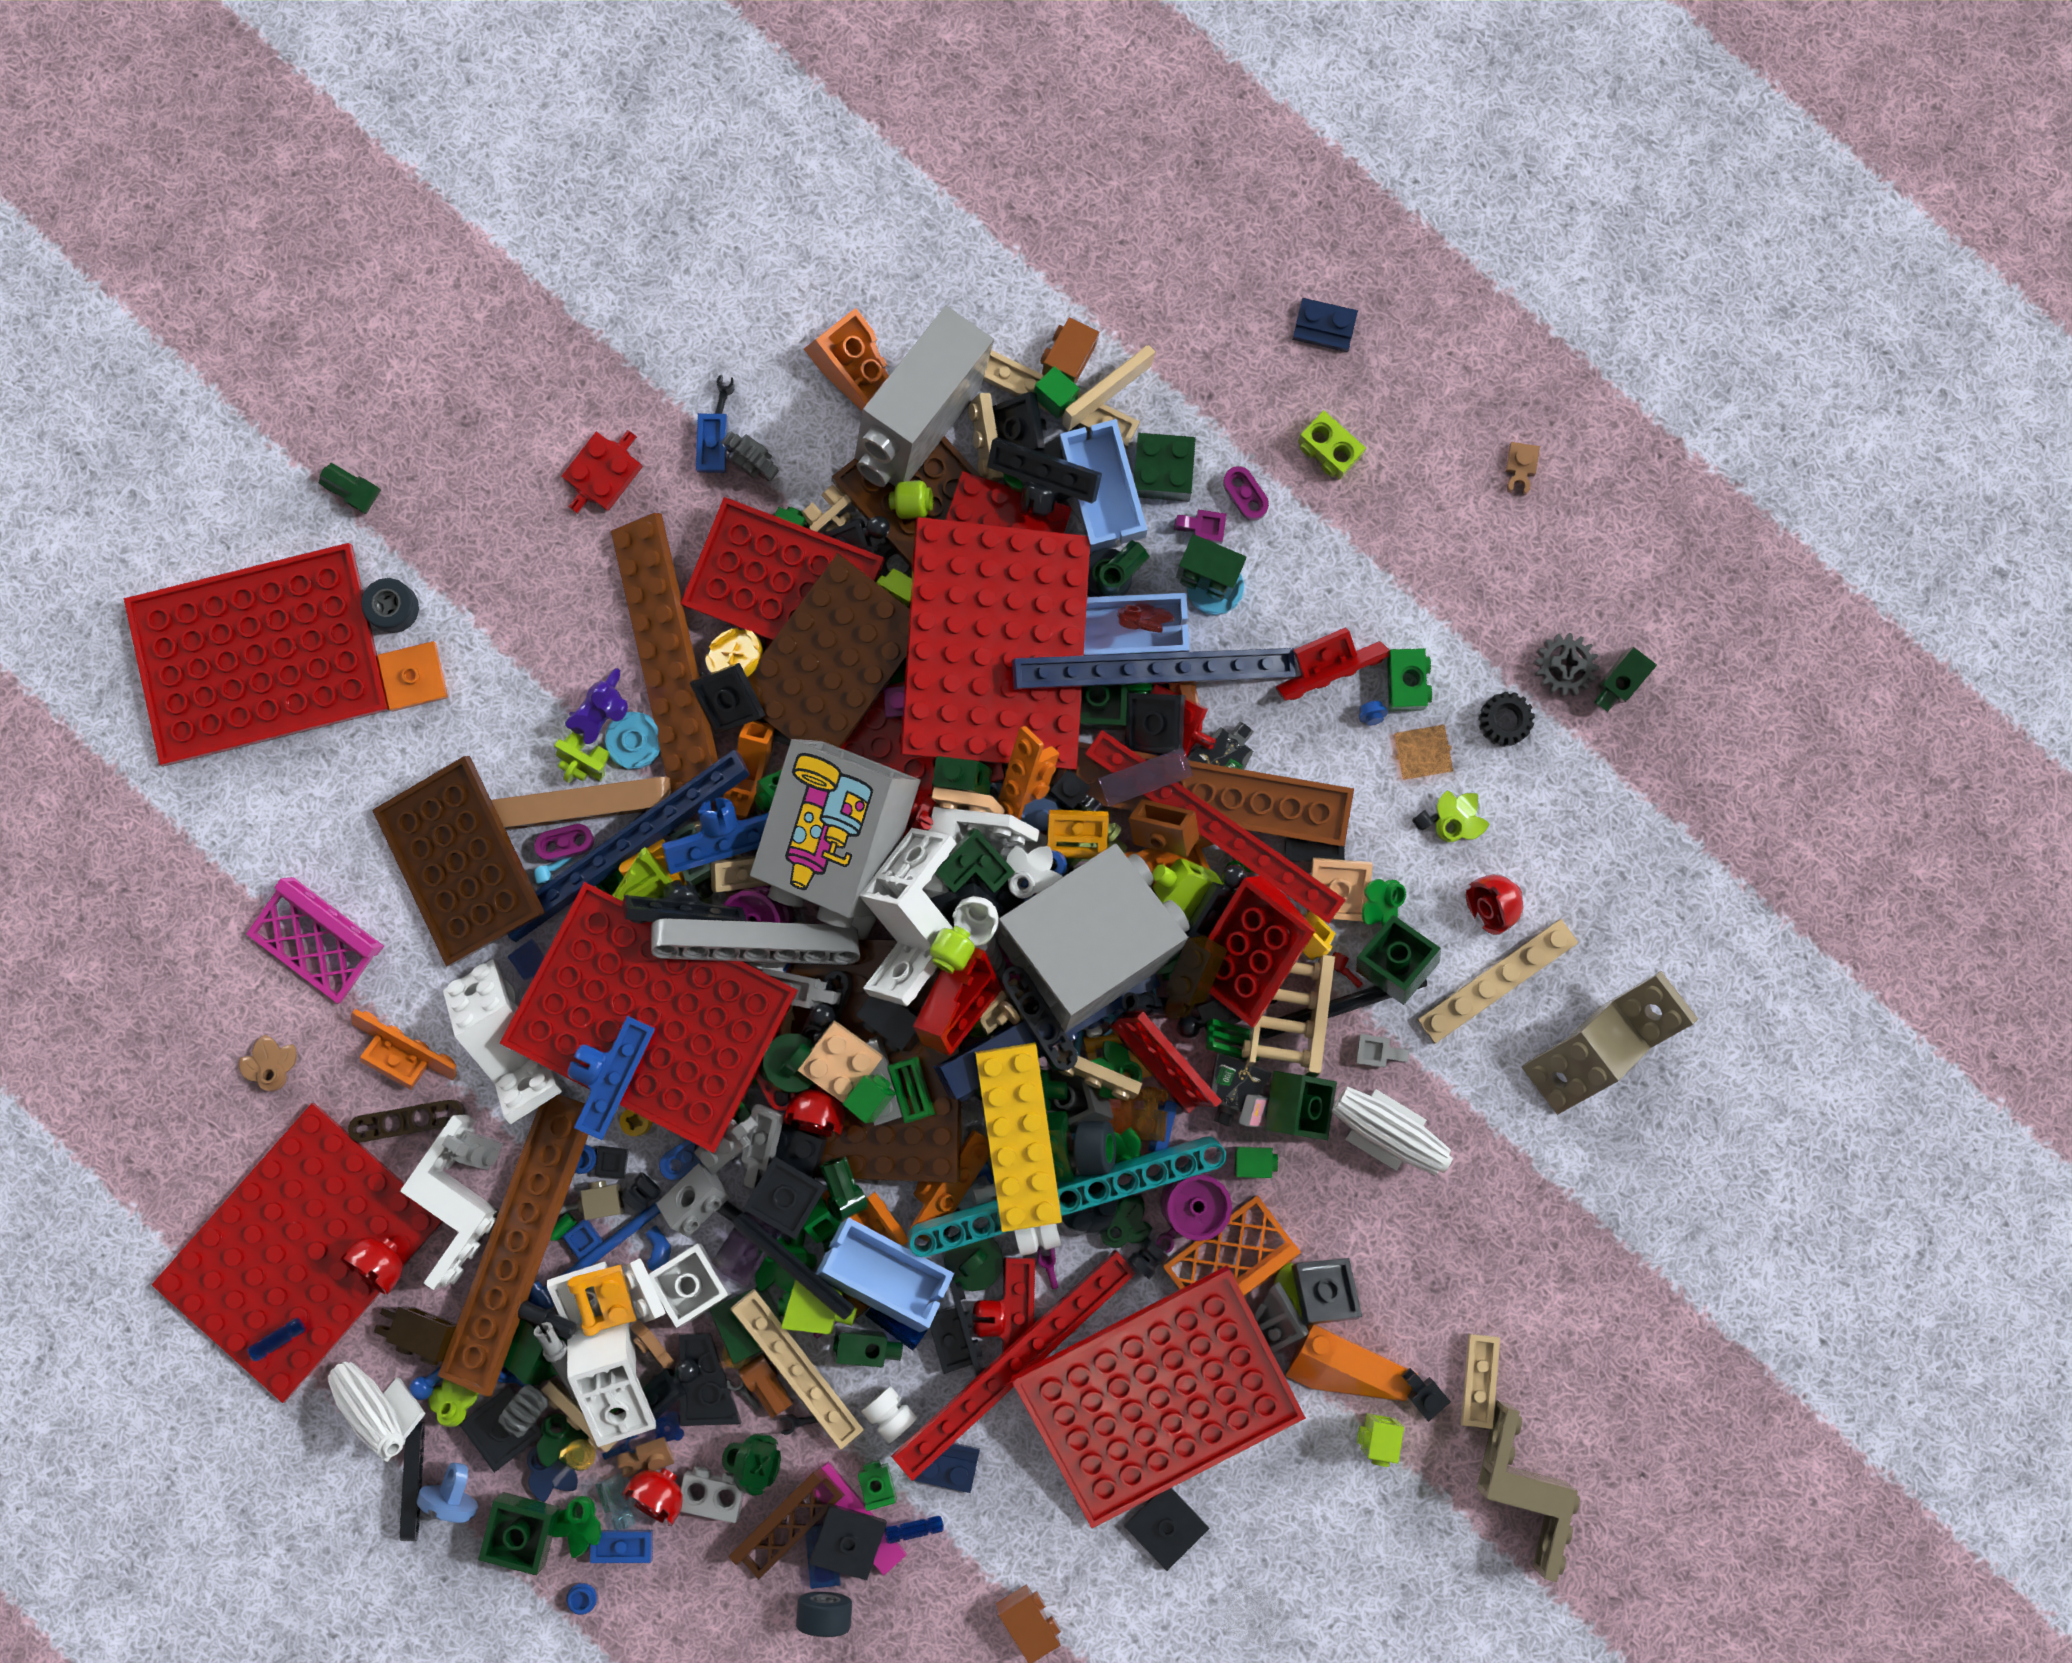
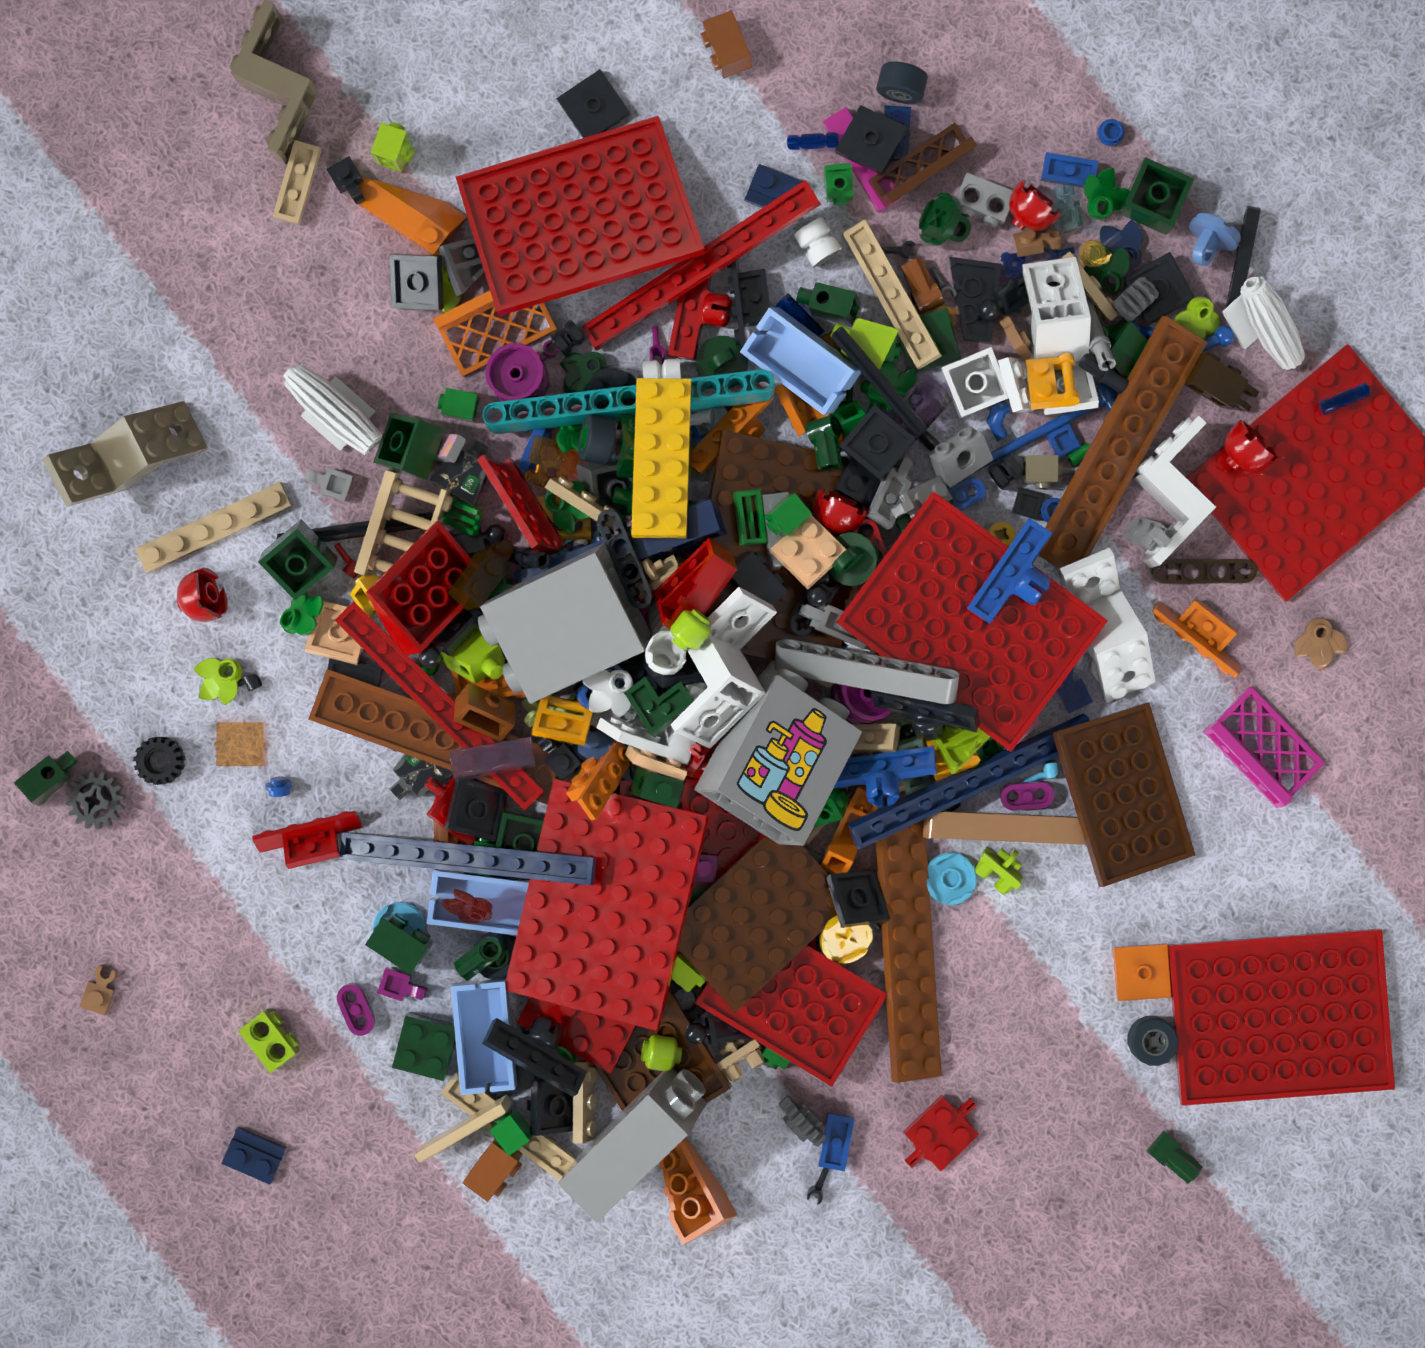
camera: 175 degrees left, 5 degrees up
dark purple animal [565,668,628,744] -> none
green brick [1387,648,1432,711] -> none

